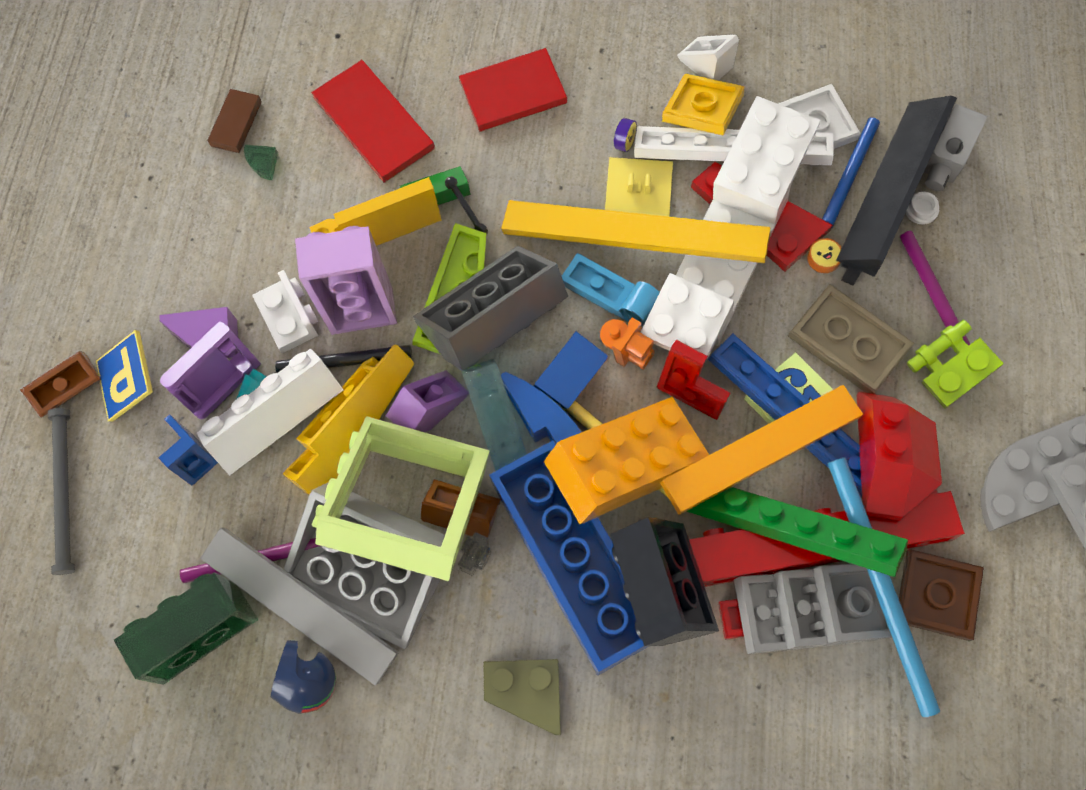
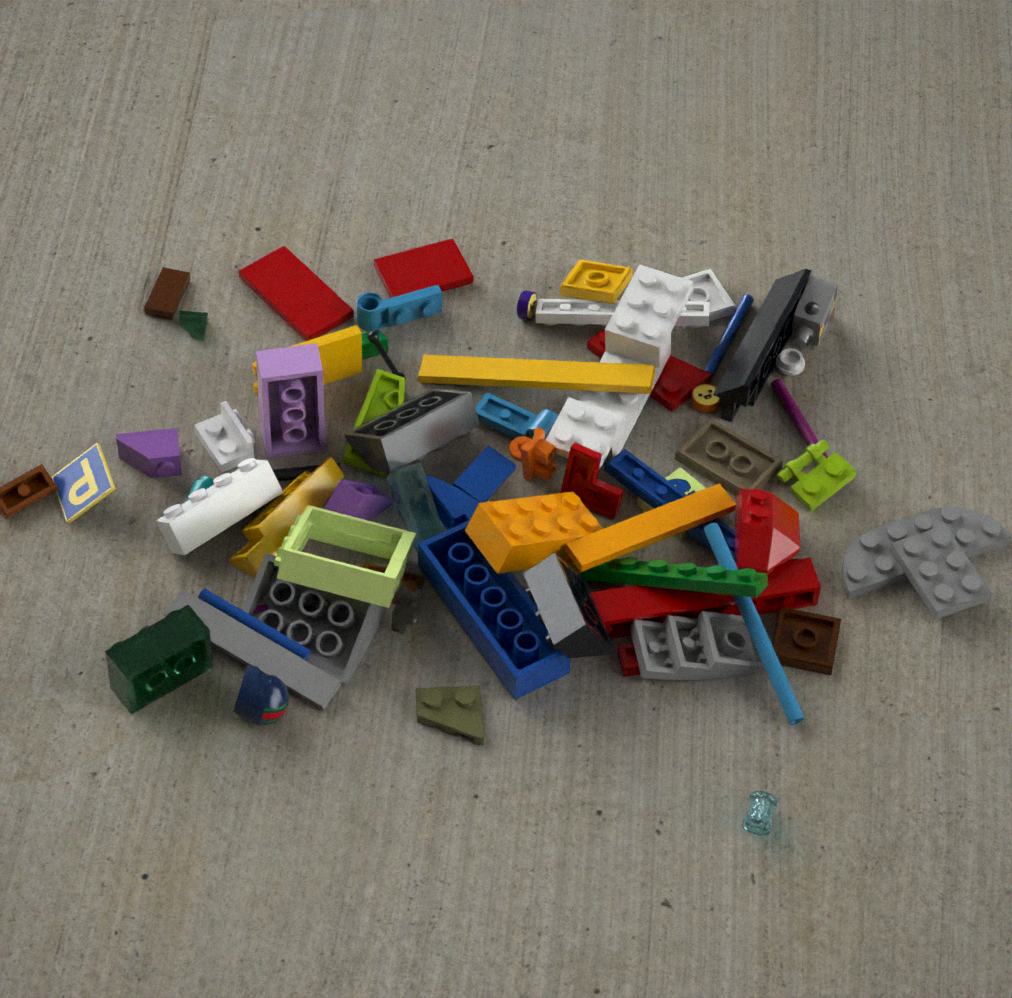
camera: 10 degrees left, 20 degrees down
dark grey bar [48,408,75,575] -> none
blue panel [158,414,218,486] -> none
medium lavender container [160,321,261,419] -> none
light yellow piece [605,157,673,217] -> none
white slope [677,35,739,81] -> none
none -> blue bar [198,588,311,660]
none -> dark azure plate [357,285,442,331]

